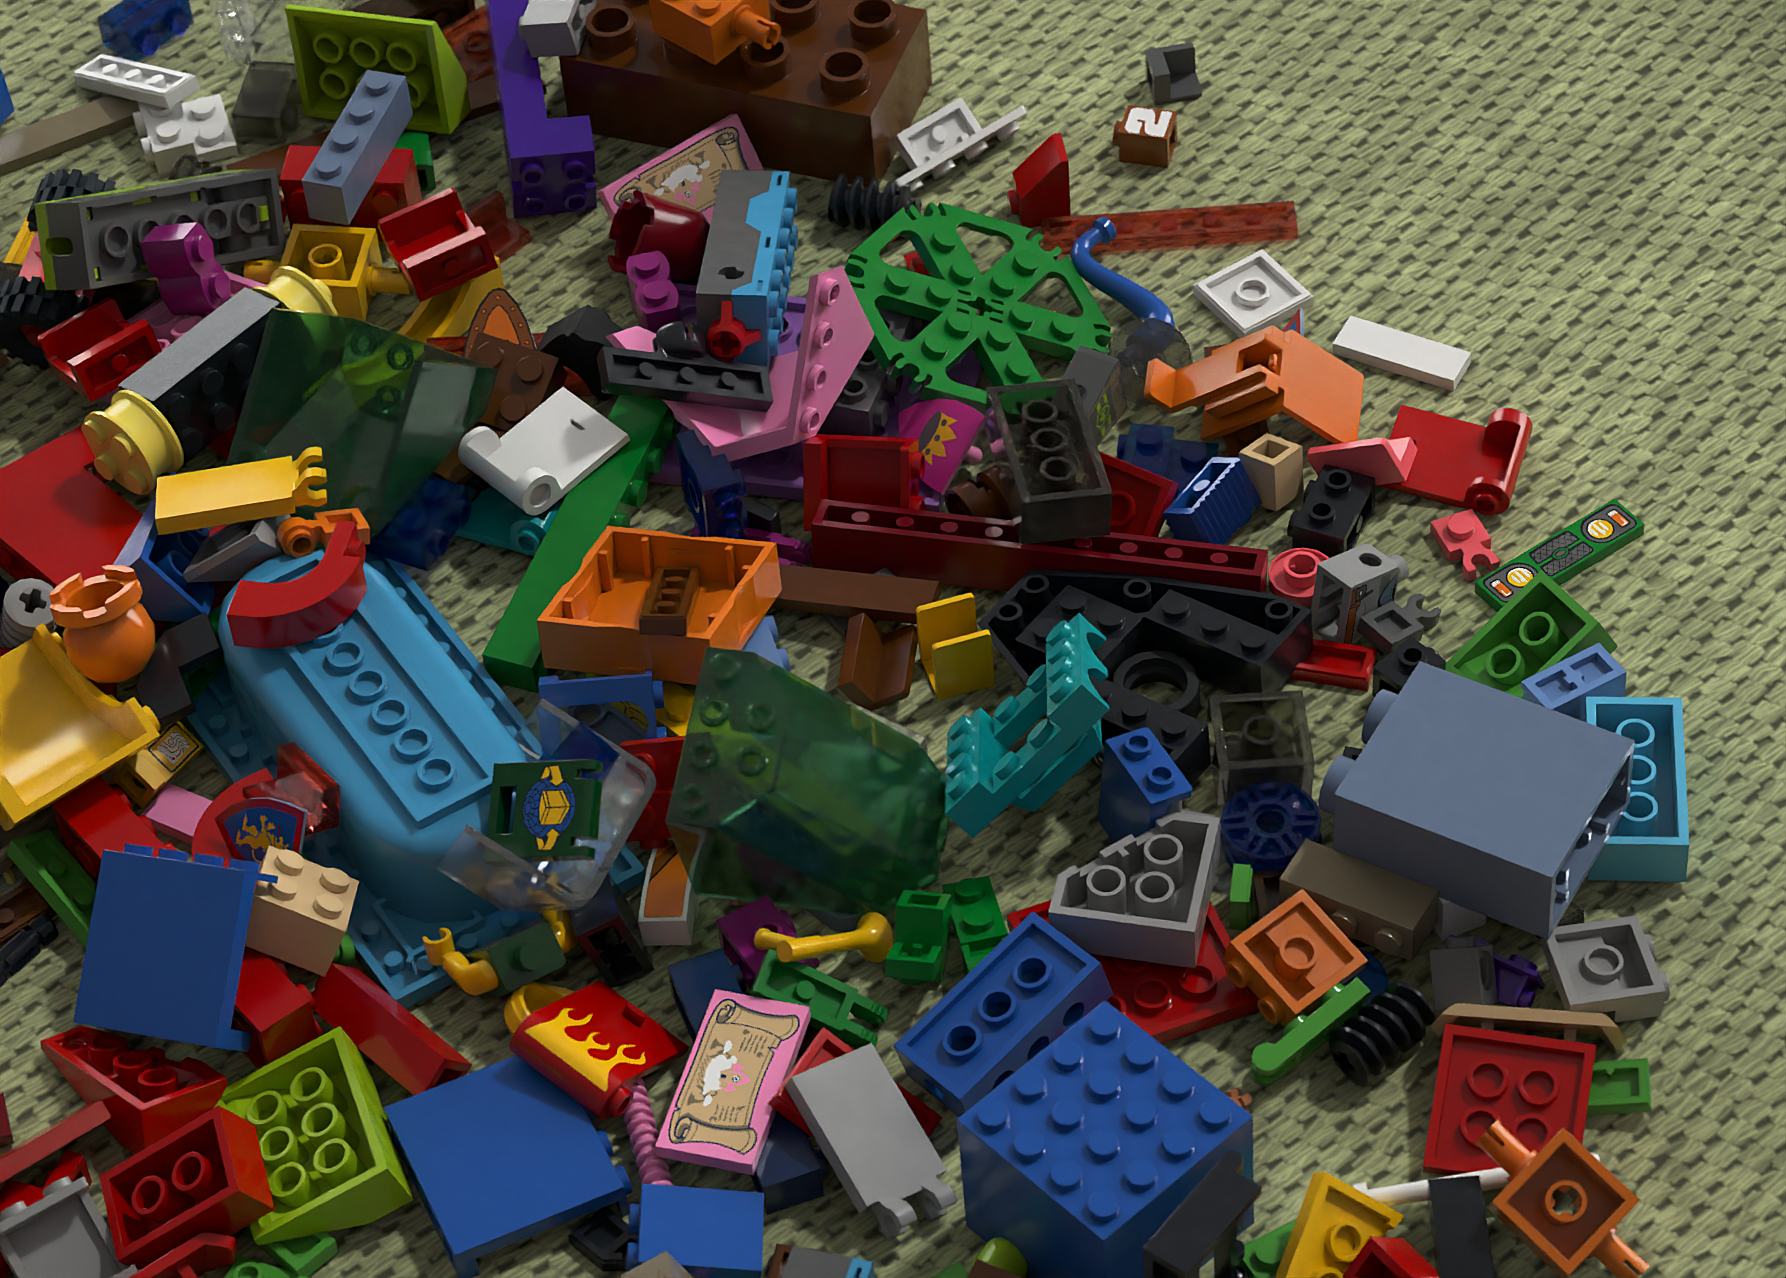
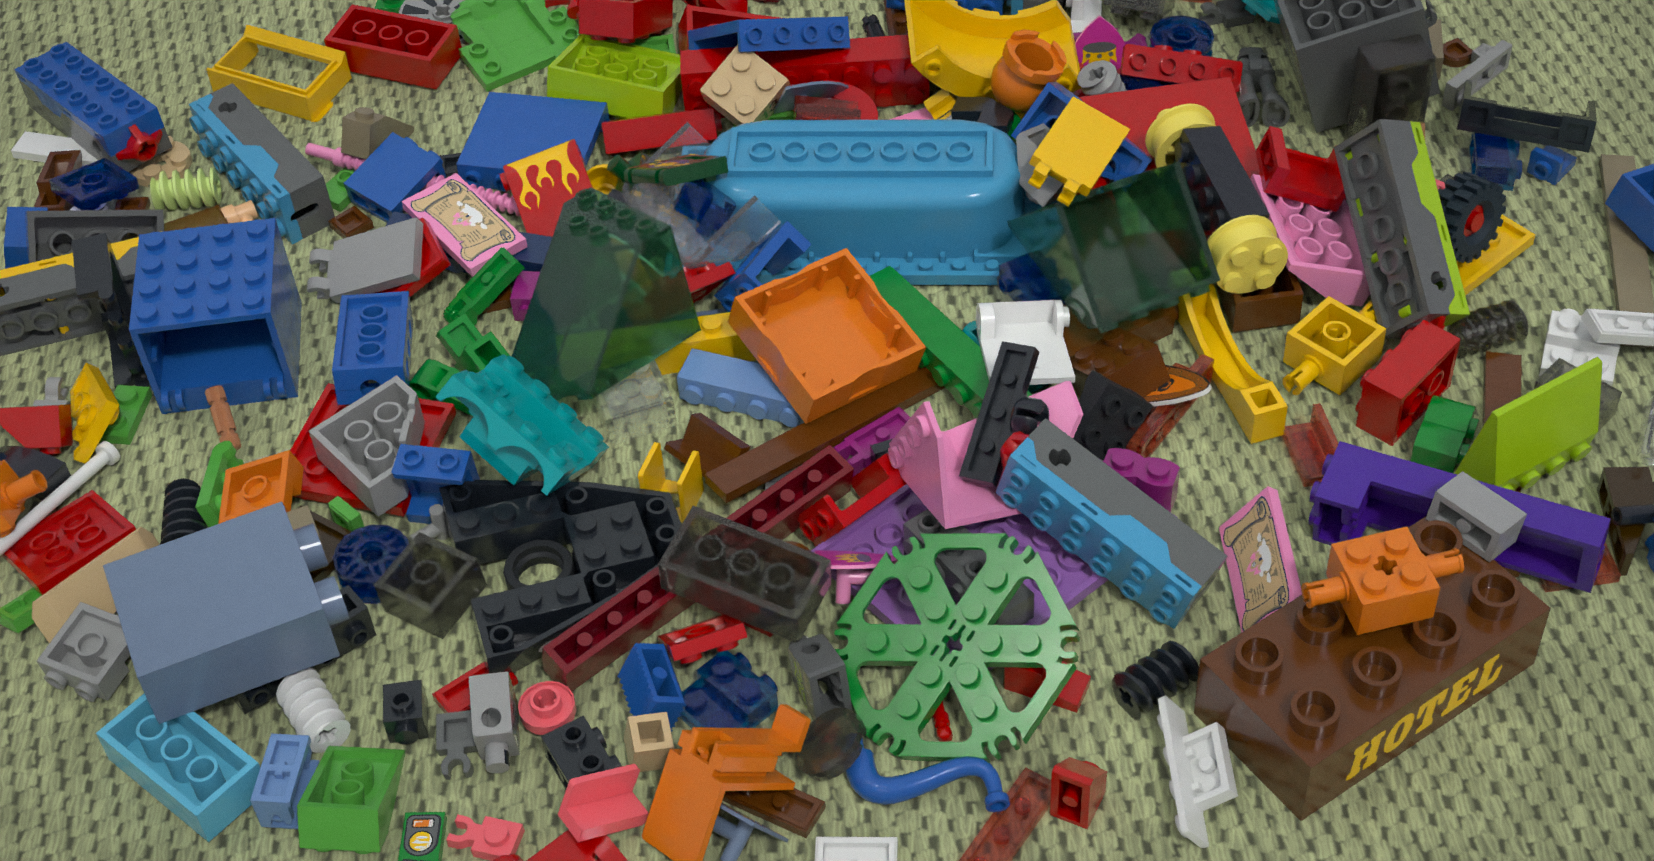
camera: 125 degrees right, 0 degrees up
magenta brick [141,222,231,315] -> none
red arch [226,520,367,649] -> none
orange plate [277,508,370,558] -> none
sand blue brick [302,70,413,225] -> none
red panel [377,188,498,303] -> none
dark red cylinder [607,190,710,284] -> none
reddish brown tile [639,567,701,635] -> none
clear blue plate [676,430,749,540] -> none
yellow piece [754,912,894,962] -> none

